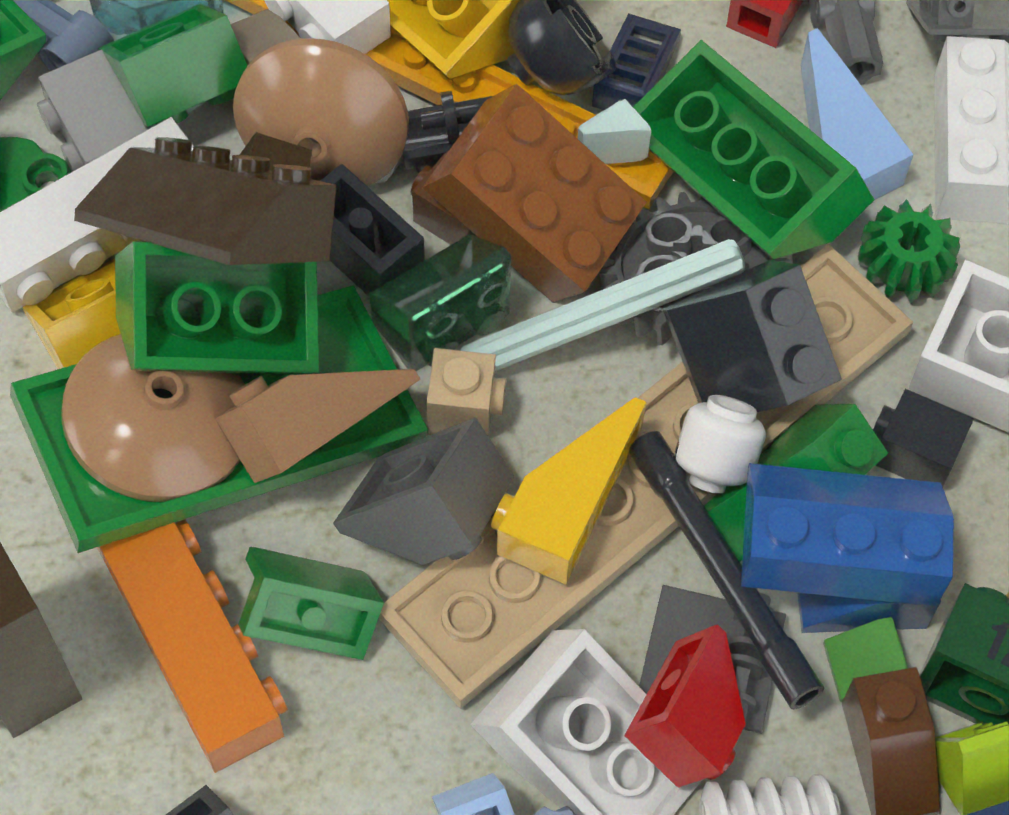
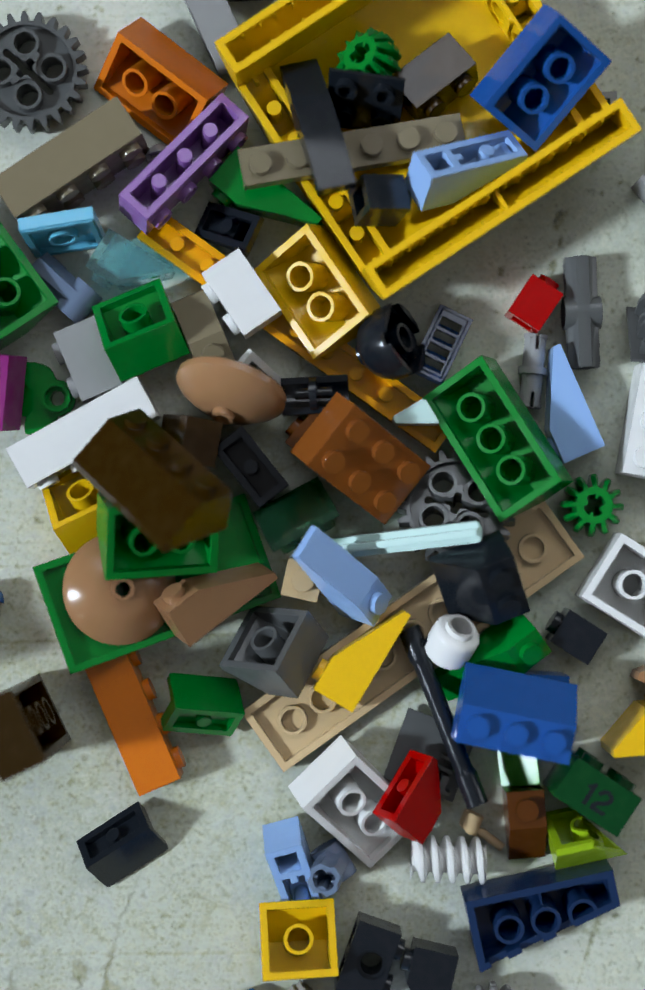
camera: 10 degrees right, 25 degrees up
none -> light blue slope [292,525,392,627]
none -> tan hand [459,809,505,851]
none -> light grey pin [518,333,548,409]

